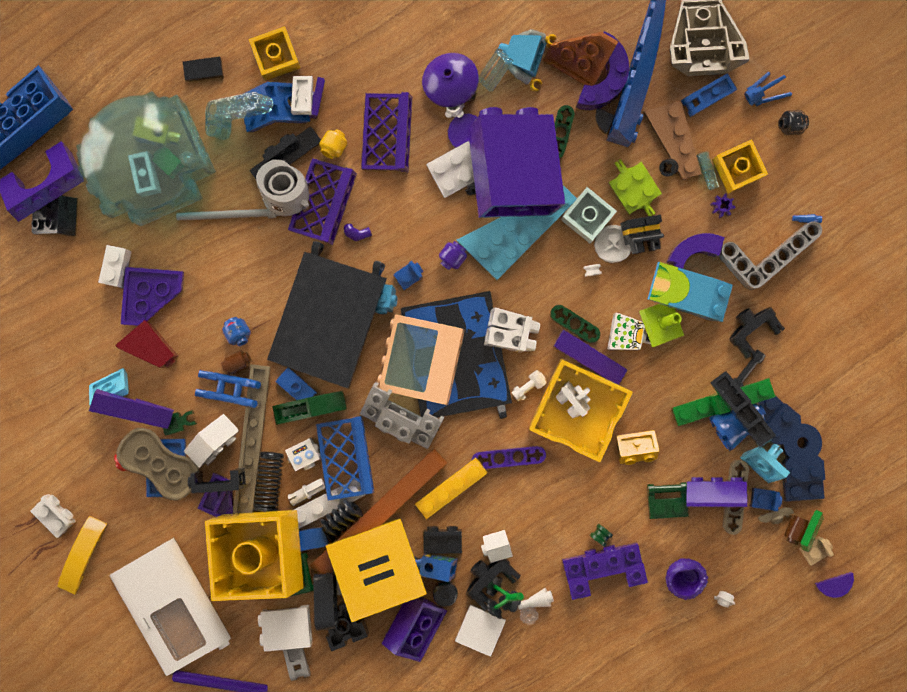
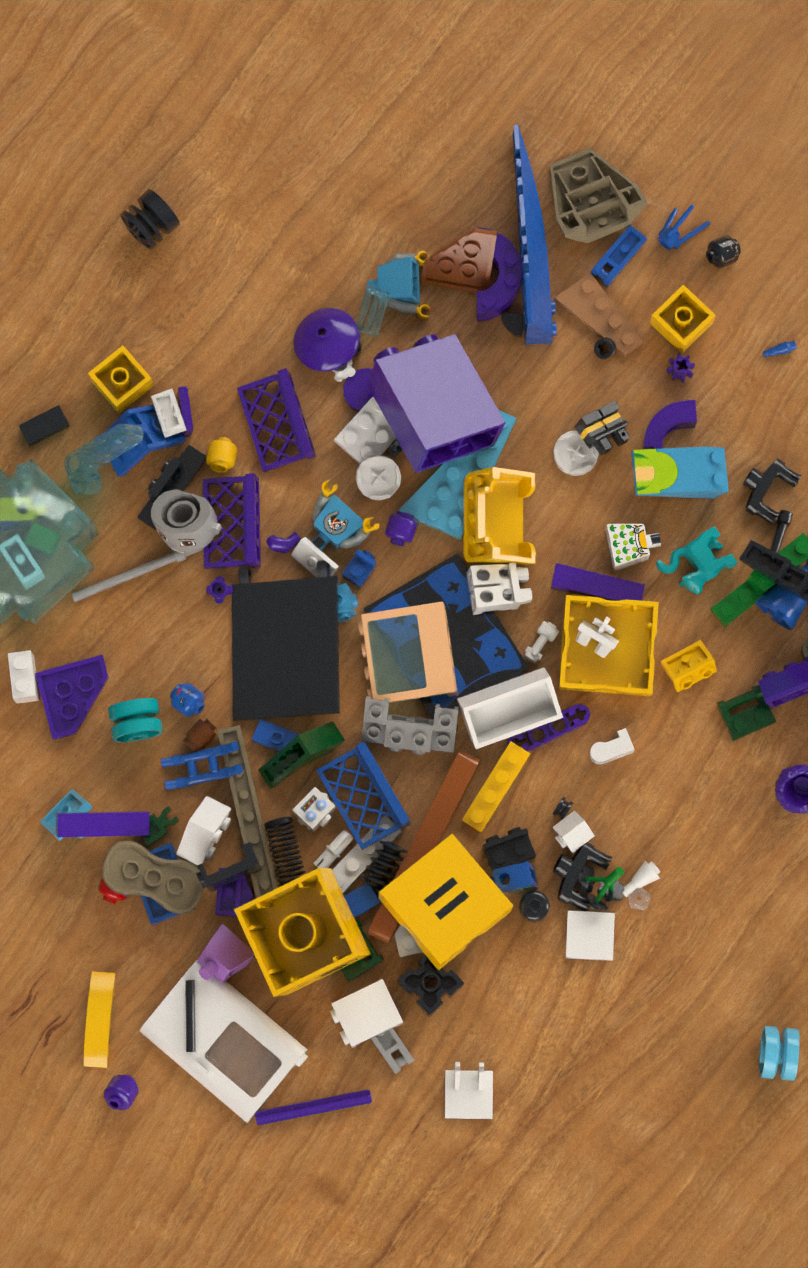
camera: 15 degrees left, 10 degrees down
white bracket [30,494,76,538] -> none
dark red slope [115,320,178,368] -> none
black beam [313,572,338,631] -> none
dark purple slope [382,596,447,662] -> none
dark green beam [550,305,600,343] -> none
dark green beam [554,105,575,159] -> none
light aqua brick [561,187,617,243] -> none
dark purple bracket [562,542,648,600] -> none
white bush [583,264,602,277] -> none
dark green wheel [589,523,613,547] -> none
lime plate [609,159,662,216] -> none
lime tile [639,304,684,347] -> none
clear light blue axle [696,151,719,190] -> none
light grey beam [719,221,822,290] -> none
none -> dark purple head [104,1075,139,1110]
none -> teal wheel [108,698,163,742]
none -> black bar [185,980,196,1052]
none -> medium lavender torso [198,924,254,982]
none -> dark purple plate [206,576,233,604]
none -> white plate [291,537,339,577]
none -> torso [312,479,379,551]
none -> white tile [355,455,401,500]
none -> white piece [457,667,563,749]
none -> yellow windscreen [463,467,536,565]
none -> black bush [553,796,573,820]
none -> white leg [589,728,635,765]
none -> teal animal [656,526,738,595]

